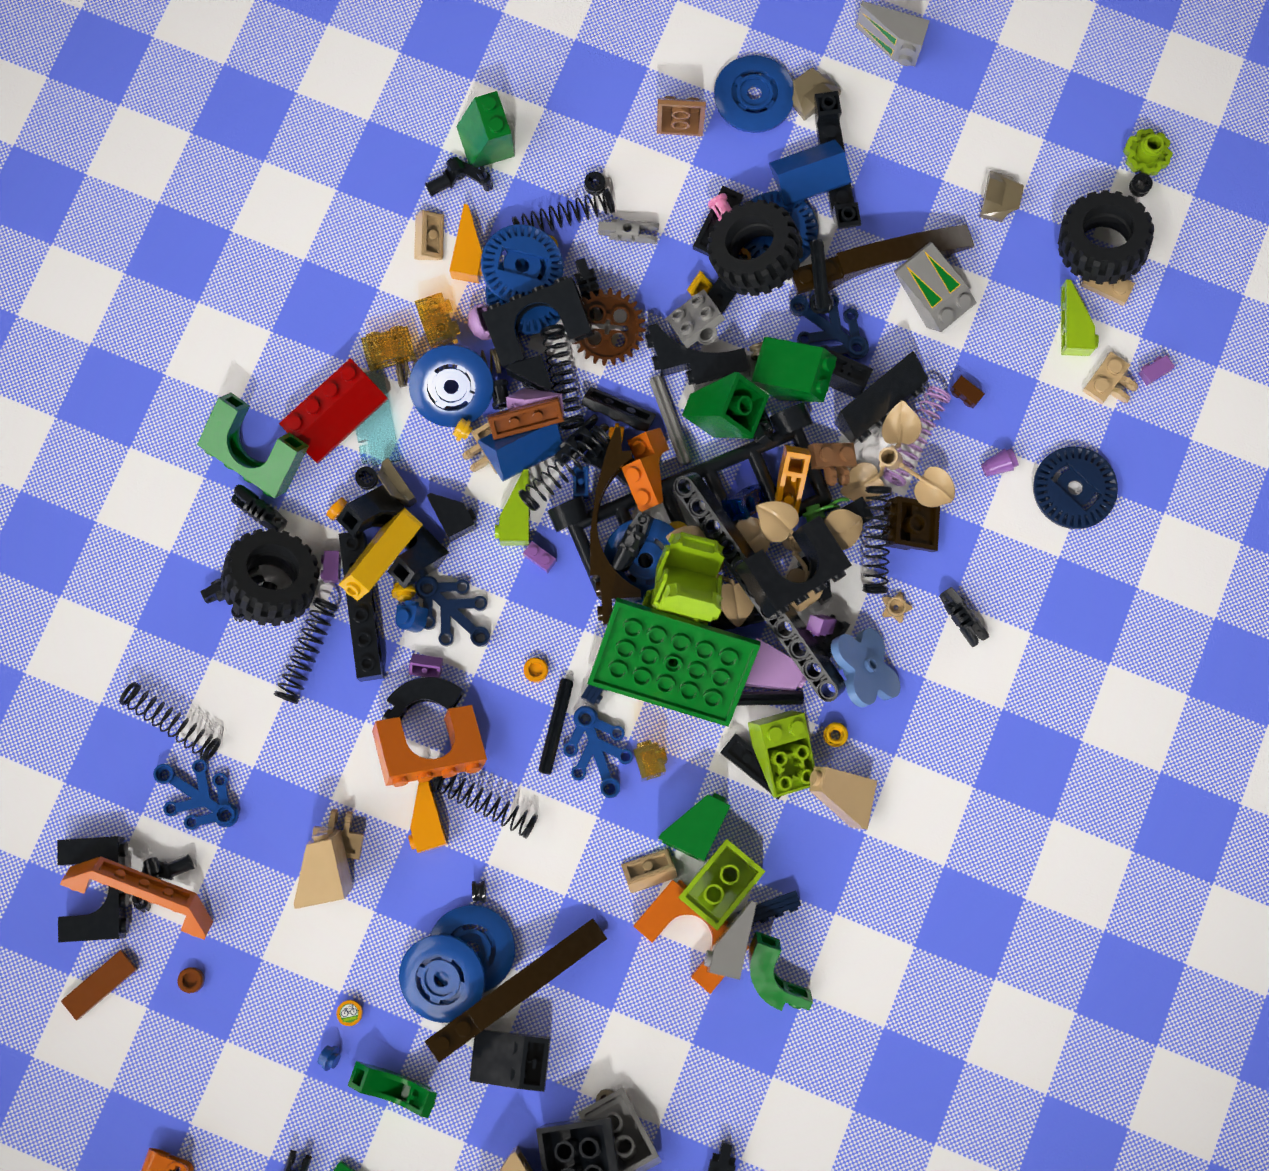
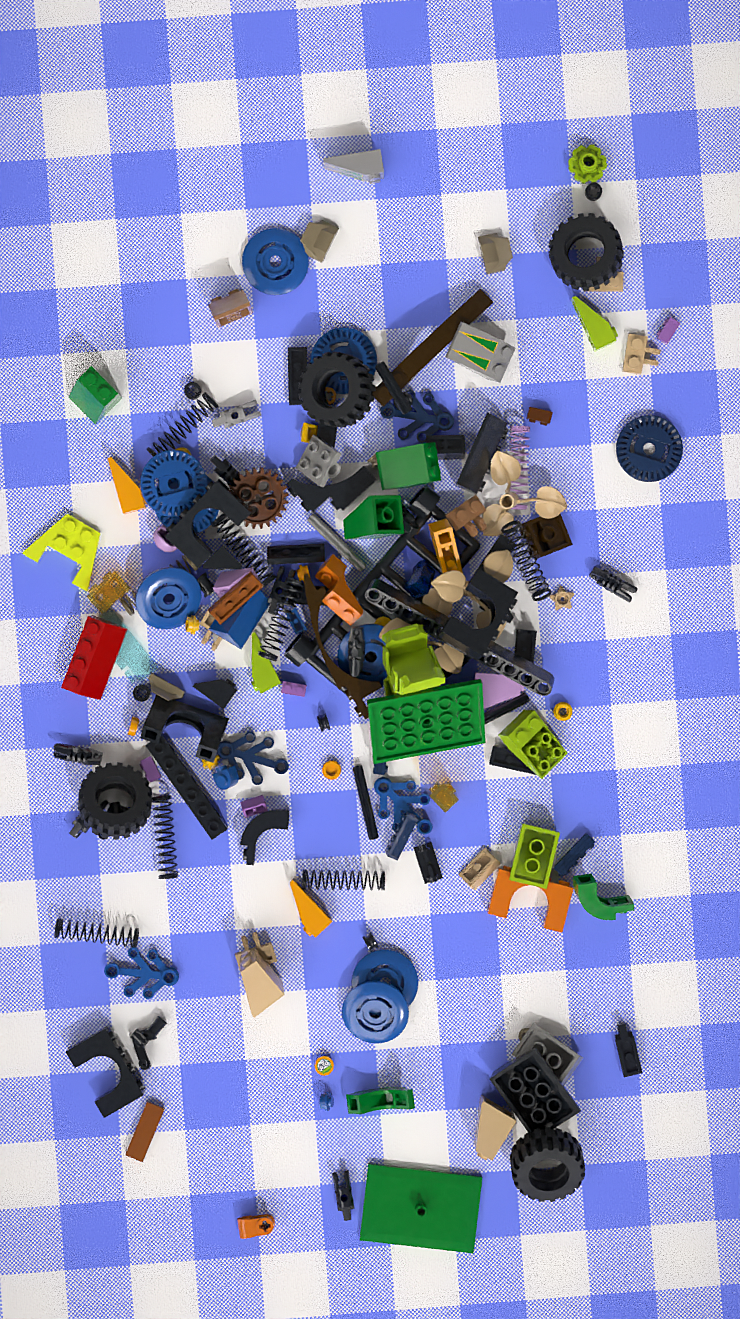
camera: 30 degrees left, 10 degrees up
orange slope [60,857,213,940] -> none
dark orange tile [177,967,205,993] -> none
arch [197,392,309,499] -> none
yellow slope [338,508,423,601] -> none
orange arch [372,705,487,787] -> none
tan slope [414,210,444,260] -> none
clear yellow brick [414,292,461,349] -> none
black pin [424,157,493,197] -> none
dark brown slope [424,918,608,1063] -> none
black slope [469,1030,551,1092] -> none
green slope [658,793,731,862] -> none
light grey slope [704,901,757,980] -> none
bright pink bush [708,193,732,221] -> none
blue slope [769,140,851,206] -> none
bright green plate [802,497,850,522] -> none
medium lavender piece [806,614,837,636] -> none
tan slope [809,766,877,830] -> none
black slope [814,91,862,229] -> none
medium blue plant [831,628,901,708] -> none
medium lavender cone [981,448,1019,477] -> none
none -> neon yellow wing [22,514,101,592]
none -> black bush [317,713,331,732]
none -> dark blue piece [385,811,418,861]
none -> black hinge [413,842,443,884]

